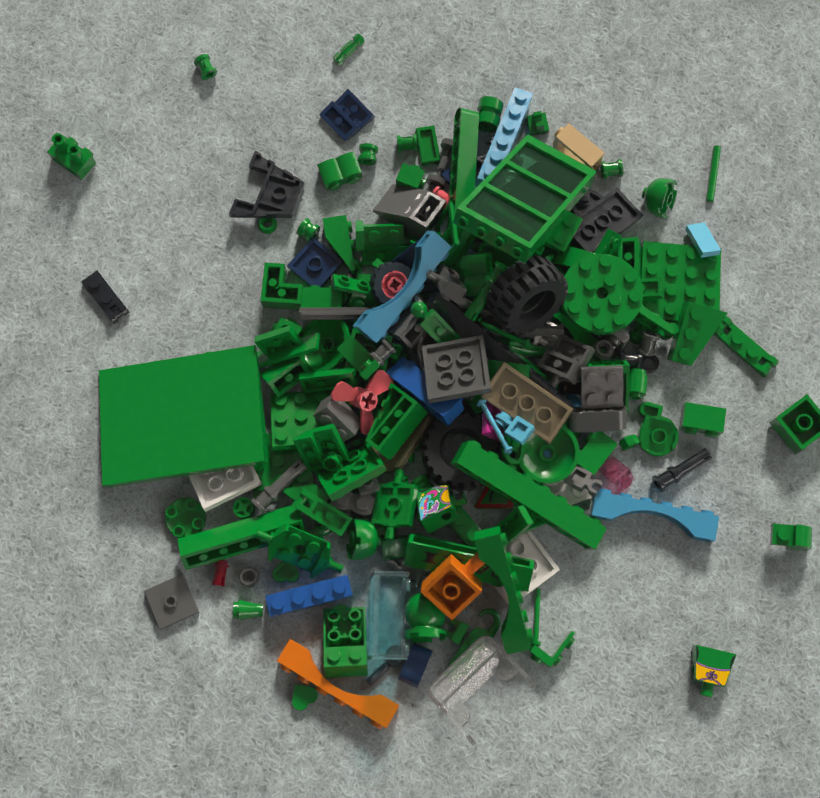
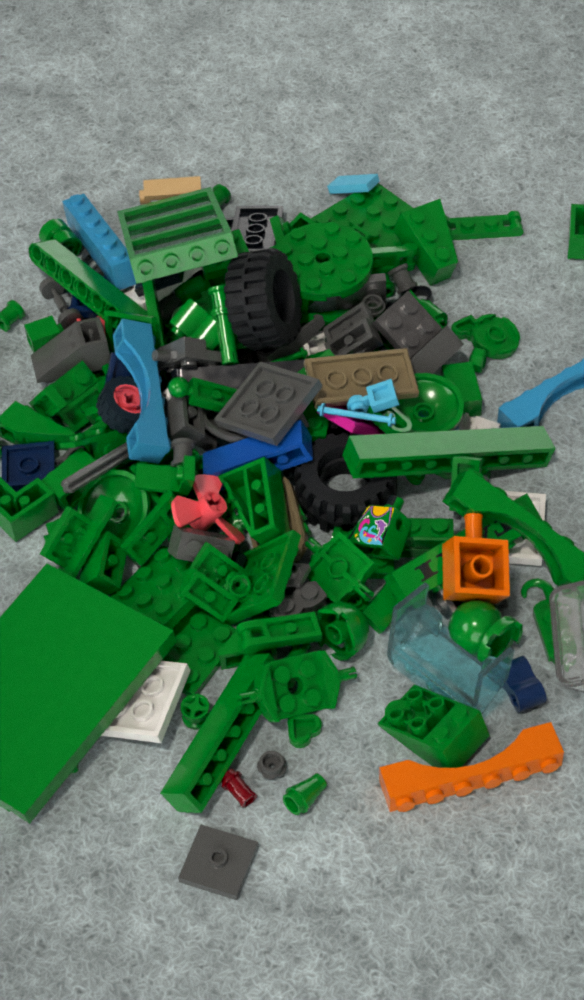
camera: 45 degrees left, 25 degrees down
green dish [165,497,206,538] -> none
dark grey pin [251,460,307,513] -> none
blue brick [265,575,353,618] -> none
green tile [292,684,318,710] -> none
black piece [366,645,407,686] -> none
green tile [415,125,441,166] -> none
green tile [445,619,470,646] -> none
piece [474,486,516,509] -> none
green tile [526,111,549,136] -> none
dark grey plate [564,465,603,497] -> none
clear pink bracket [599,456,634,493] -> none
green cylinder [642,178,678,219] -> none
black pin [652,448,712,492] -> none
green brick [679,402,726,438] -> none
green bar [706,145,721,202] -> none

